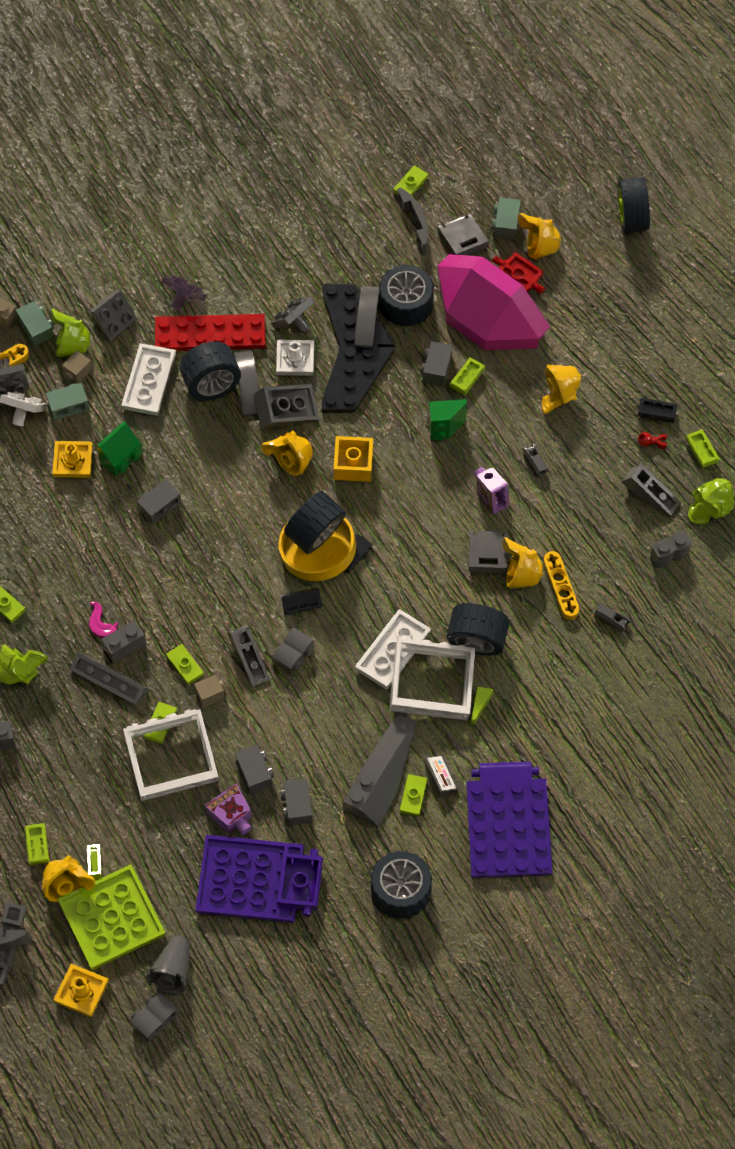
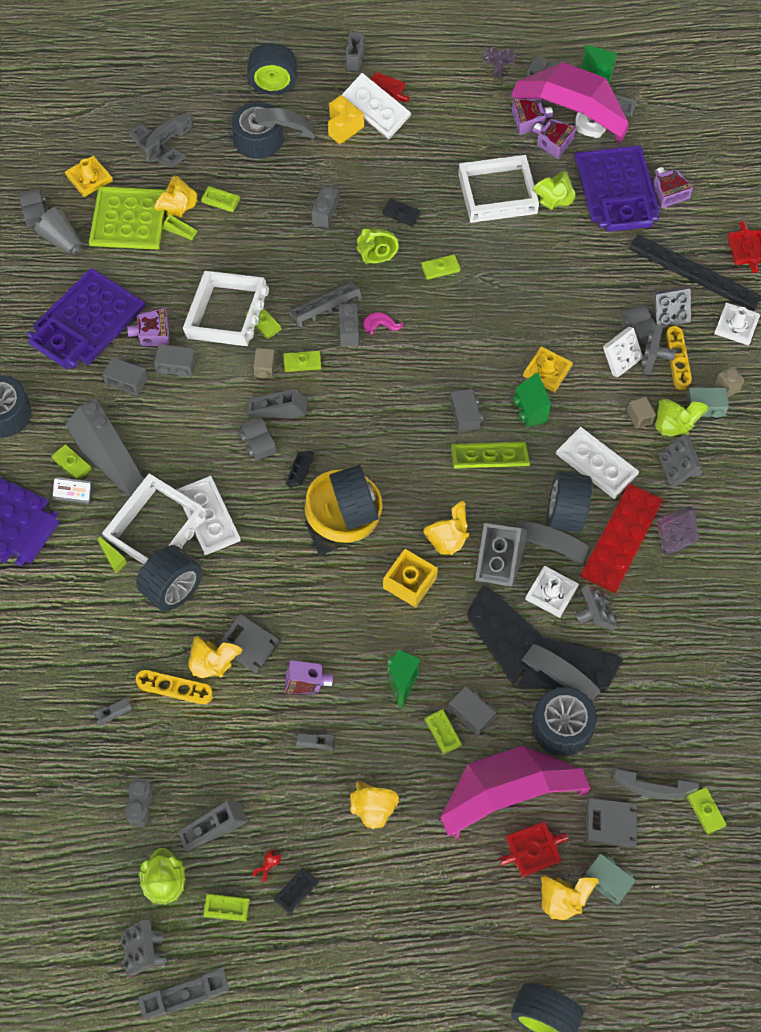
camera: 120 degrees right, 0 degrees up
sand green brick [46,383,89,421] -> none
none -> lime slope [451,442,530,468]

